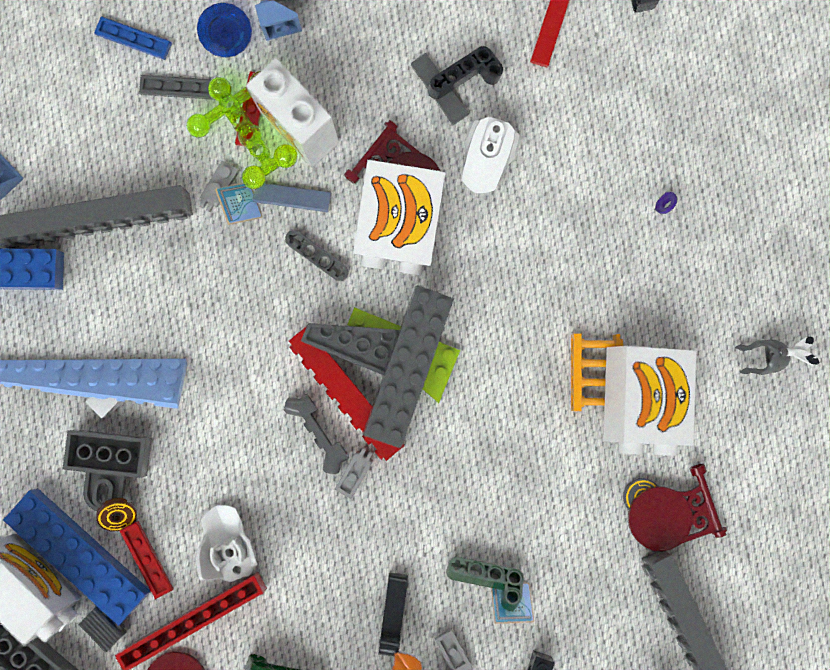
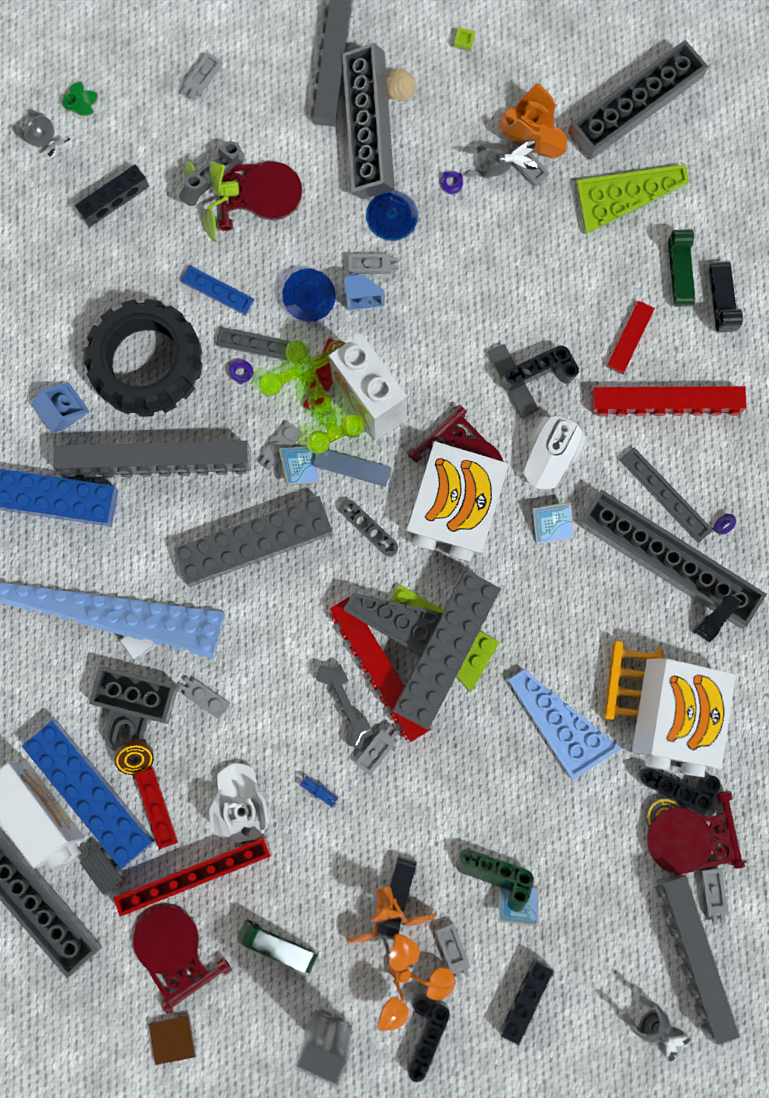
camera: 10 degrees right, 5 degrees down
none -> black tyre [84,299,203,417]
none -> dark grey brick [174,496,333,587]
none -> light grey hinge [179,677,230,719]
none -> dark purple piece [229,360,253,385]
none -> blue pin [299,775,339,808]
none -> orange plant [346,887,437,943]
none -> light blue wing [508,669,621,780]
none -> piece [533,502,574,544]
none -> dark grey brick [578,489,767,629]
none -> red brick [591,386,747,417]
none -> dark grey tile [619,447,713,543]
none -> black beam [637,768,721,812]
none -> black piece [692,594,742,643]
none -> light grey hinge [701,868,728,925]

